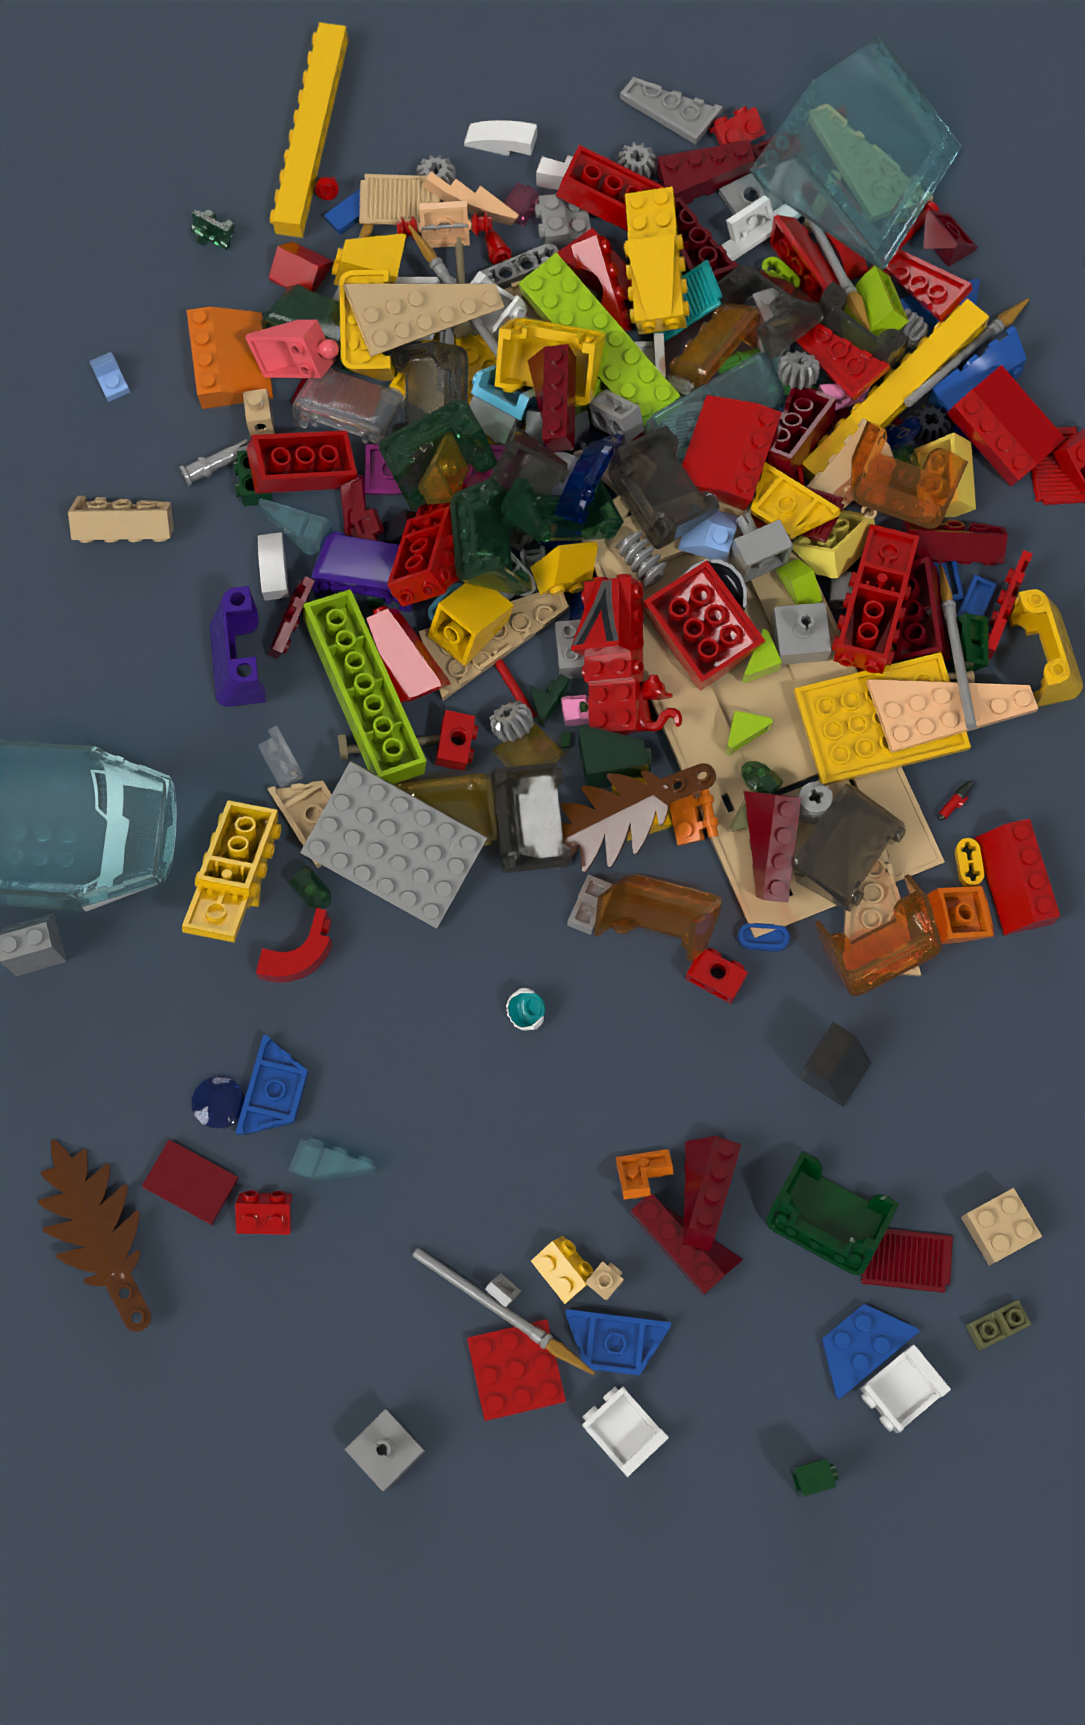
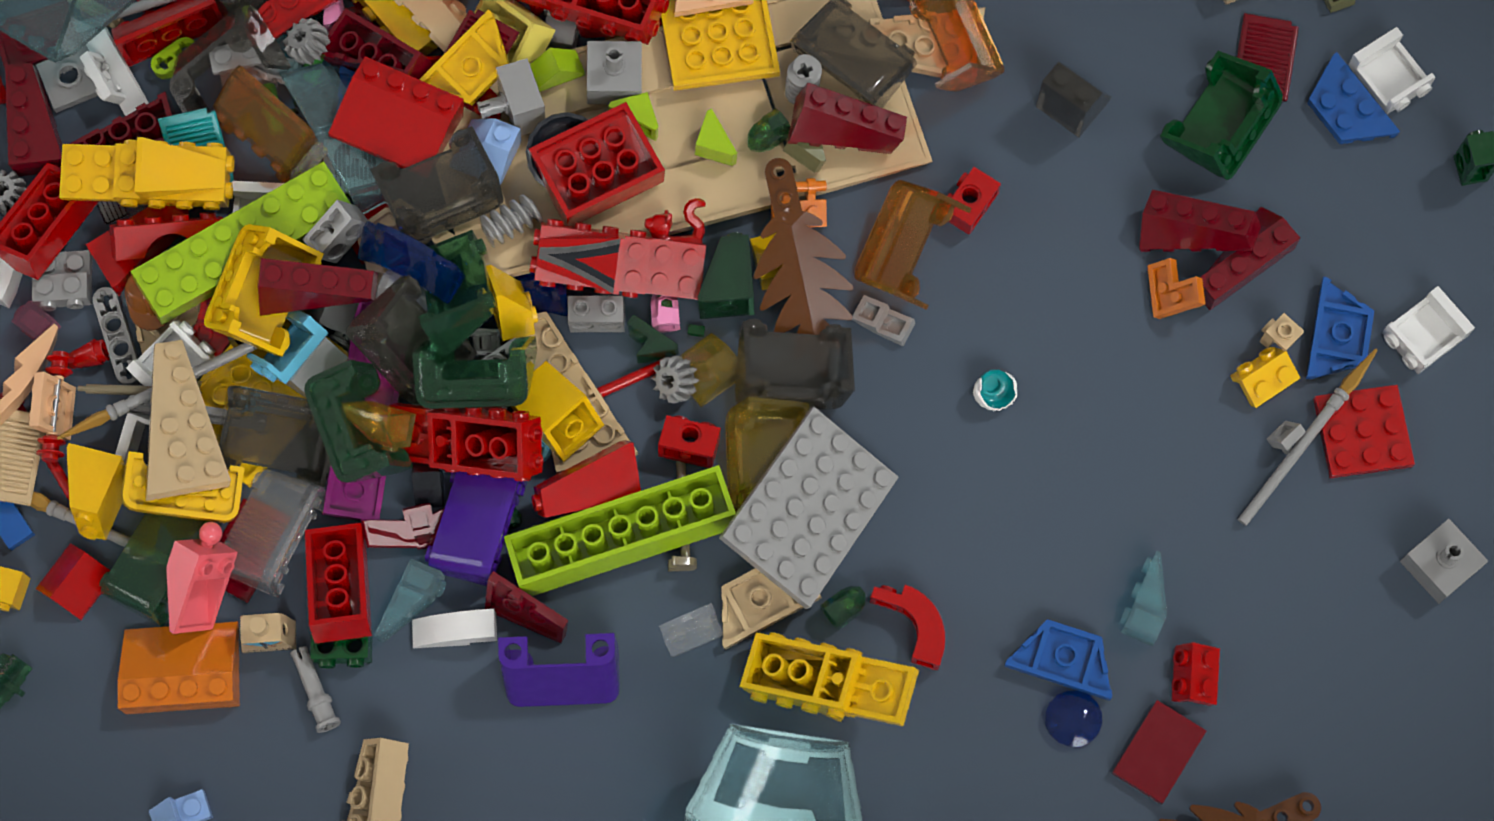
camera: 85 degrees left, 0 degrees up
blue tile [737,923,790,952] -> none

